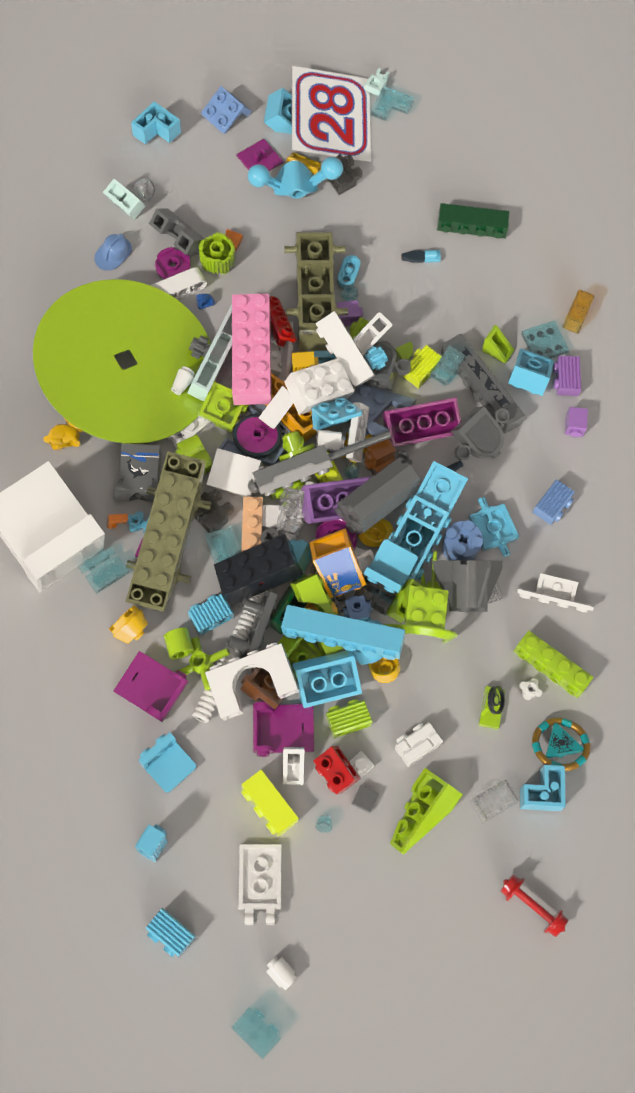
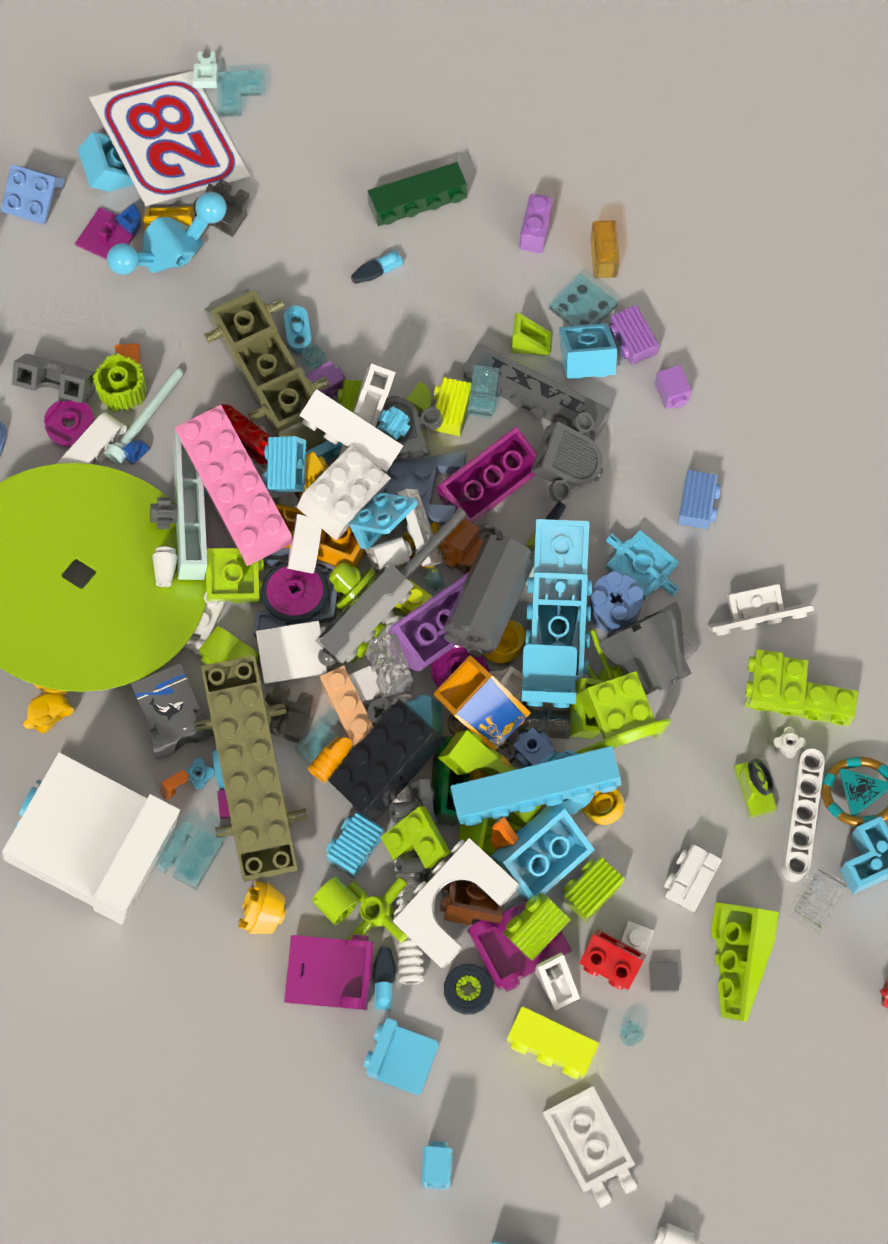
camera: 20 degrees left, 0 degrees up
none -> light aqua piece [104,368,184,465]
none -> blue tile [115,204,140,236]
none -> medium azure brick [264,436,307,492]
none -> light orange hinge [307,736,353,783]
none -> piece [373,947,396,1010]
none -> lime plate [381,806,451,868]
none -> black bush [444,964,493,1015]
none -> orange tile [490,817,519,850]
none -> lime brick [503,893,570,961]
none -> medium lavender brick [519,194,553,253]
none -> lime plate [745,649,808,714]
none -> white beam [781,748,825,882]

